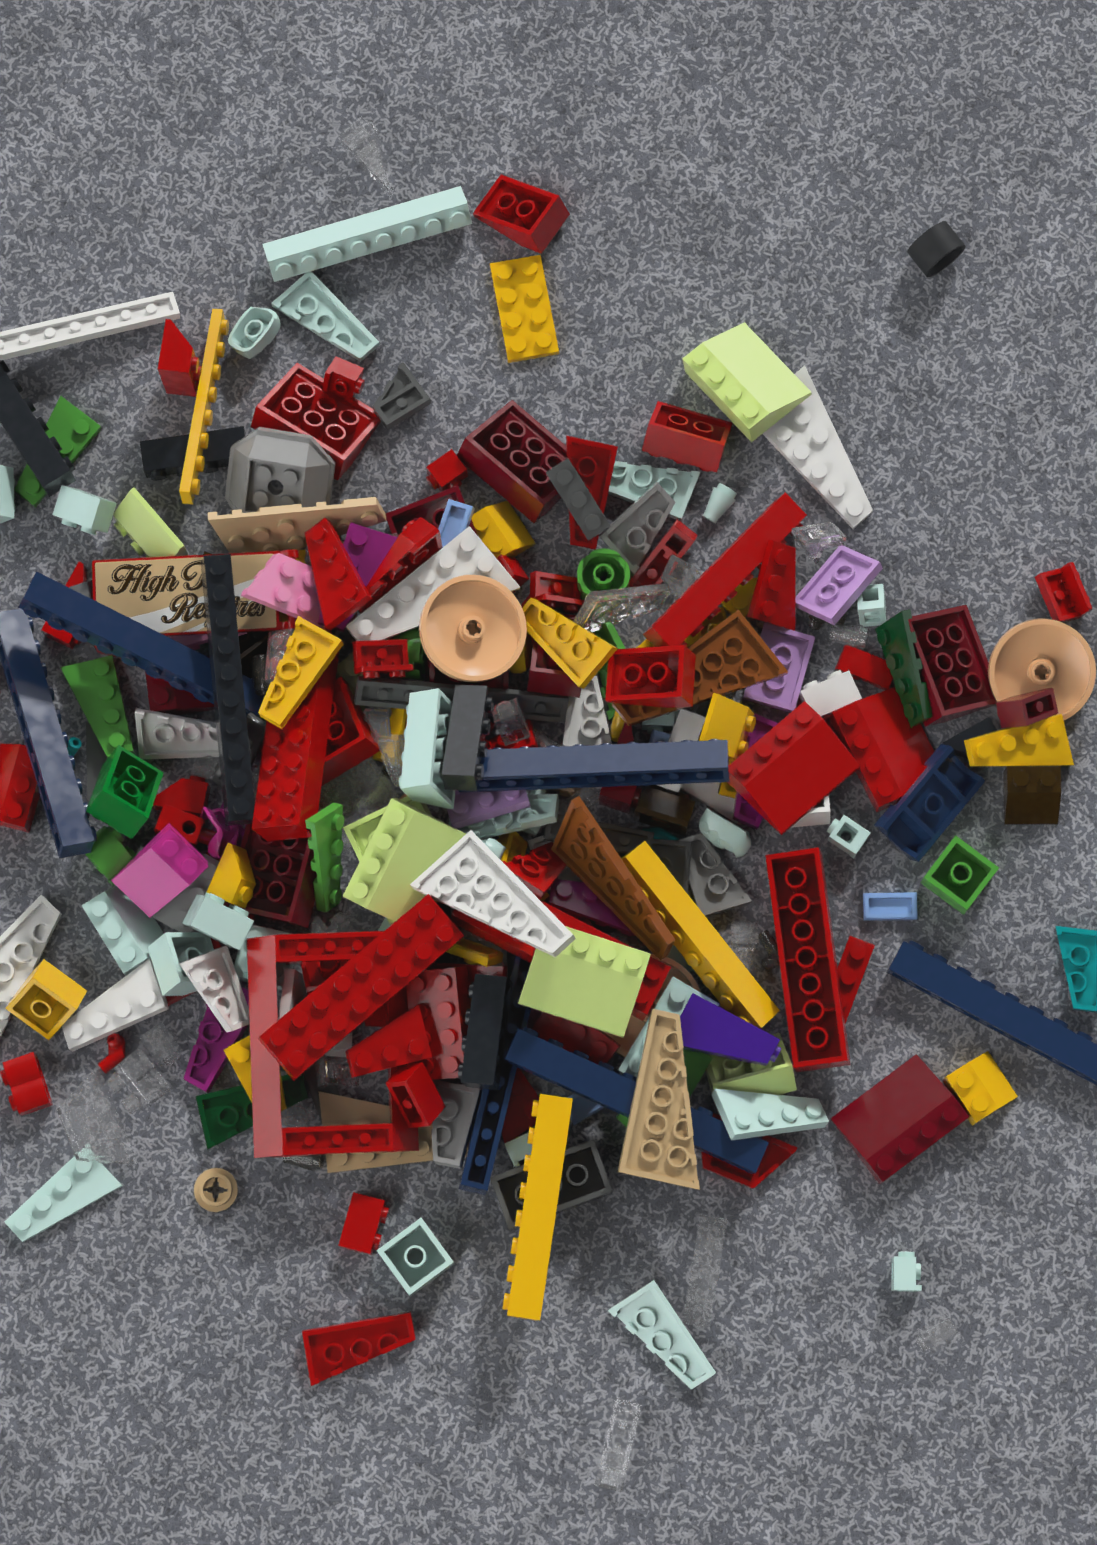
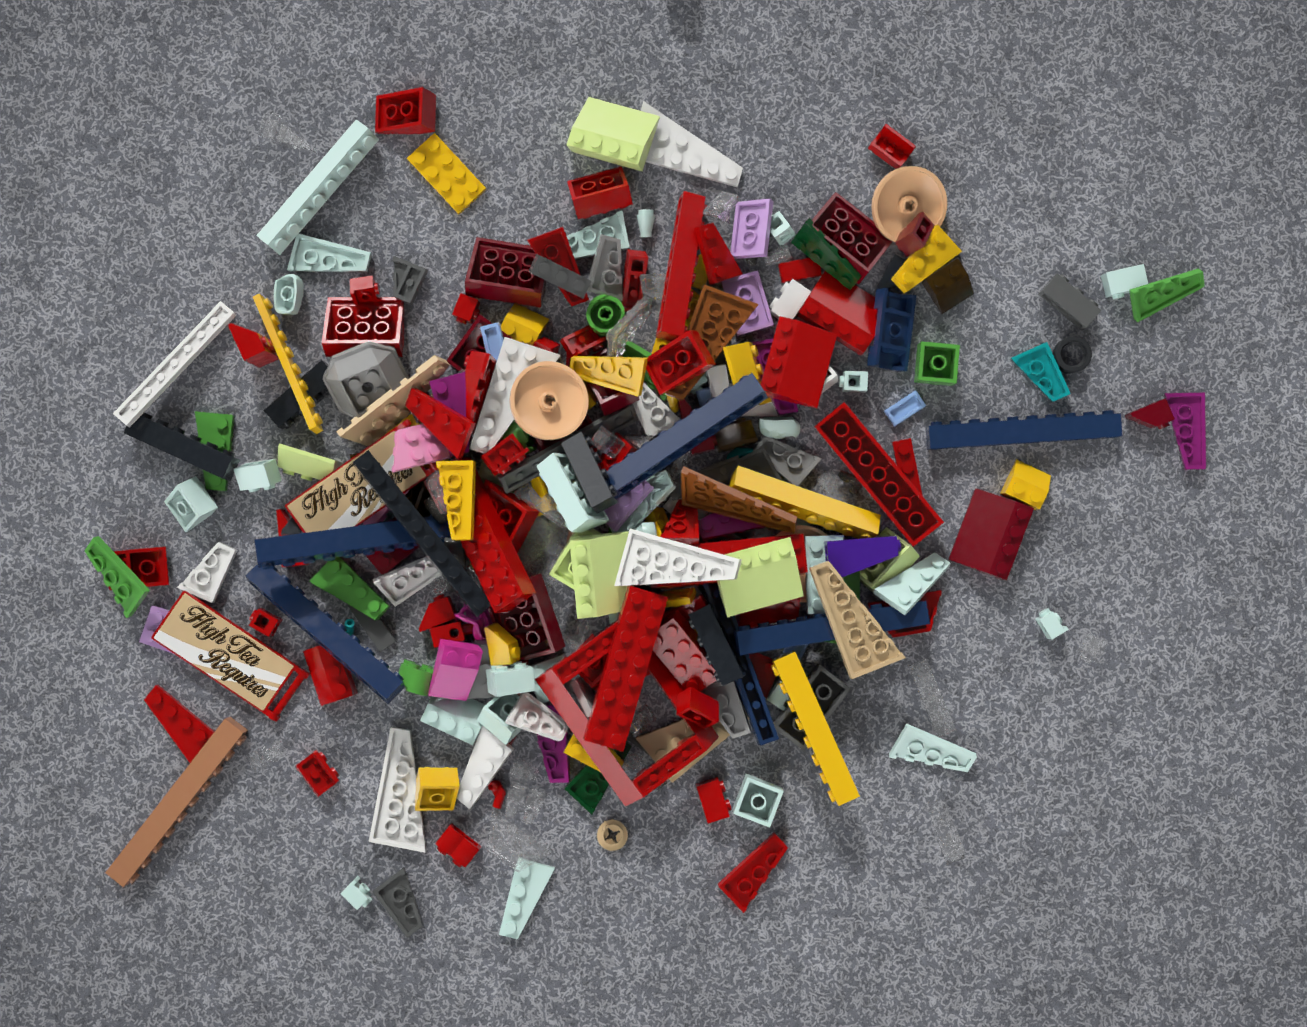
camera: 35 degrees left, 10 degrees up
green brick [86,745,164,839] -> none
bright green wing [305,802,344,913] -> none
red wing [345,1004,432,1078] -> none

